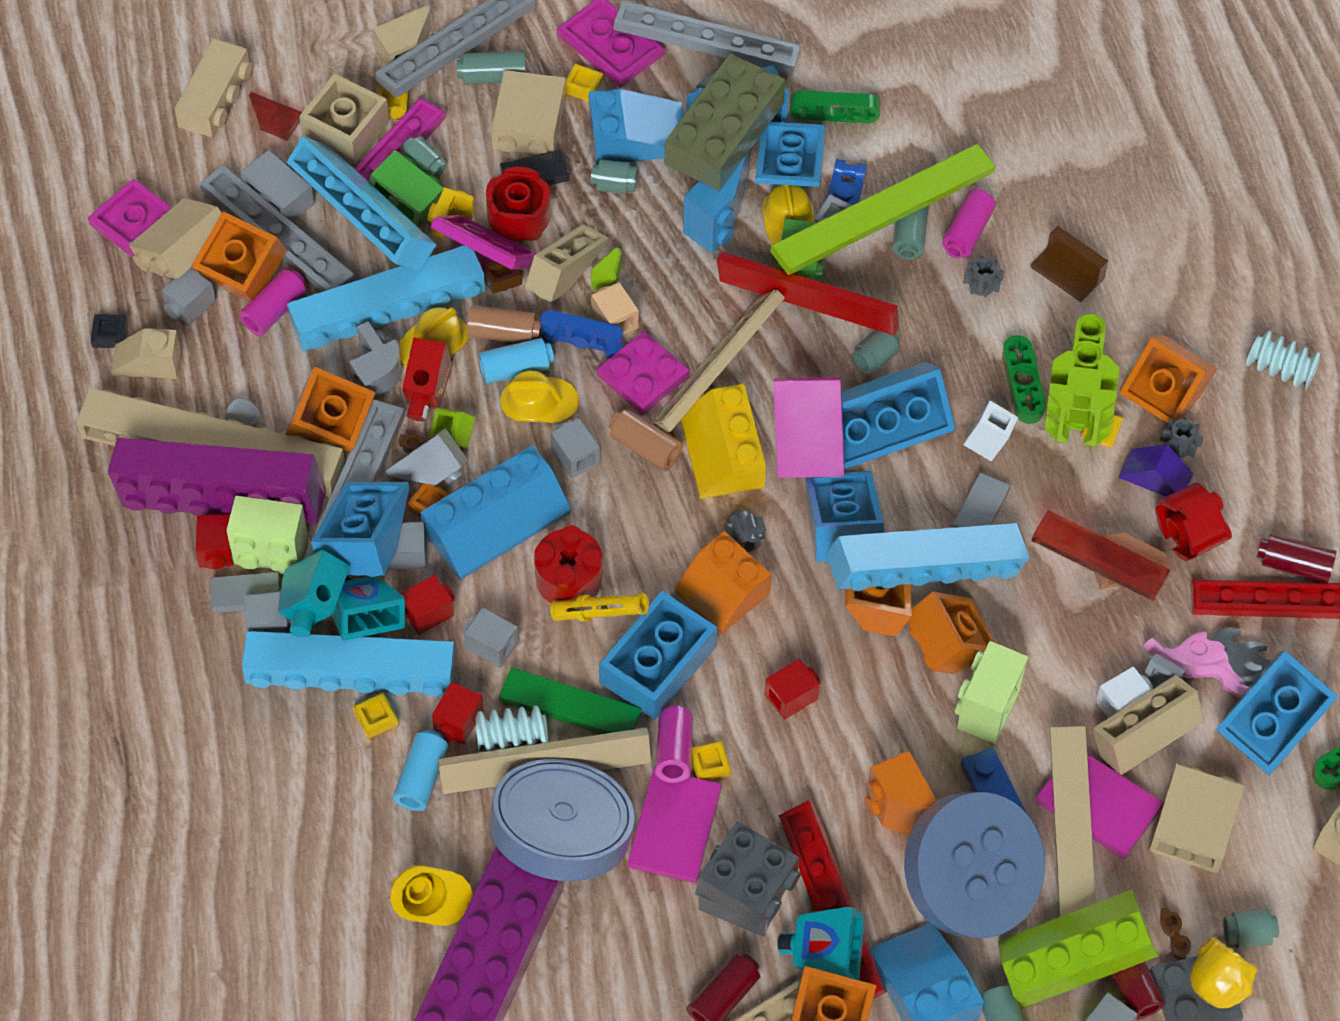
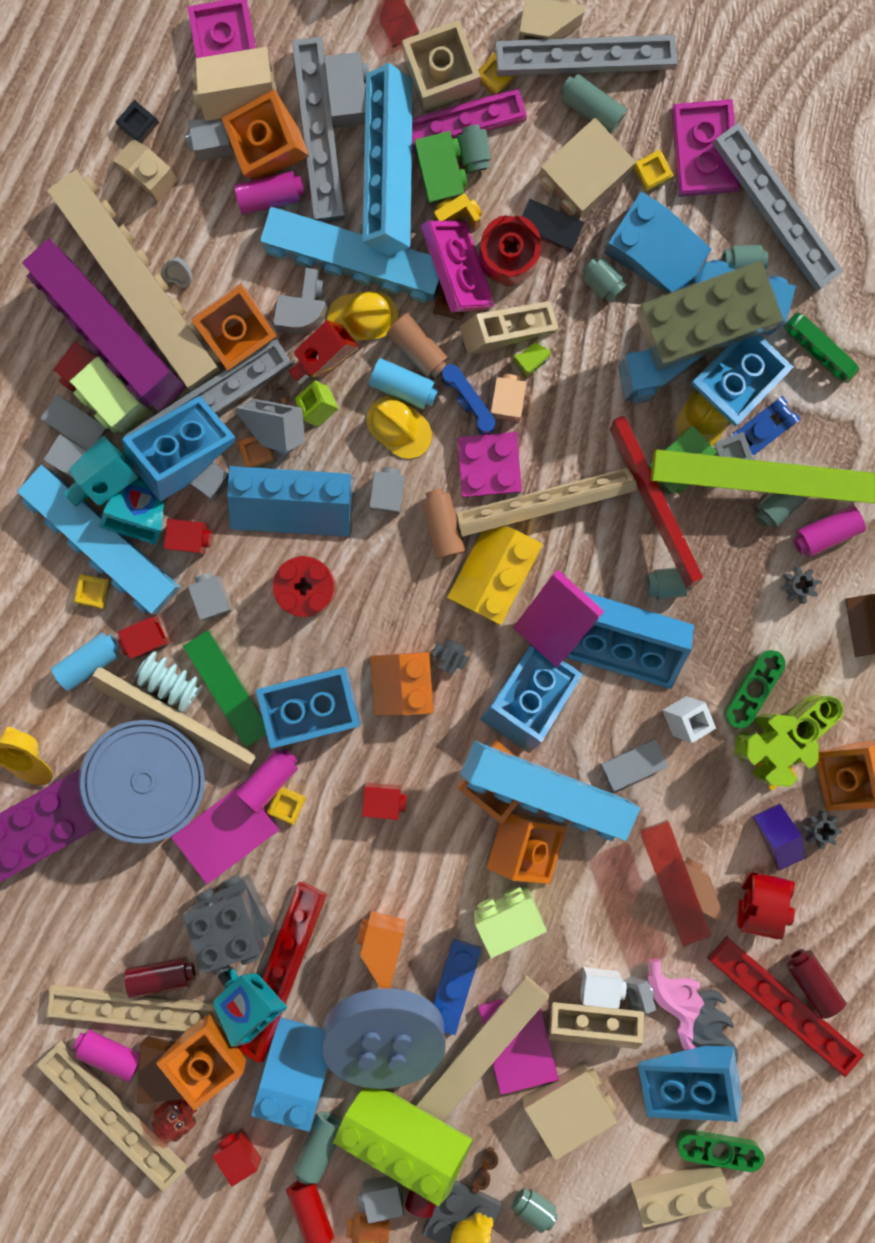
camera: 40 degrees right, 30 degrees up
yellow pin [550,593,649,622] -> none

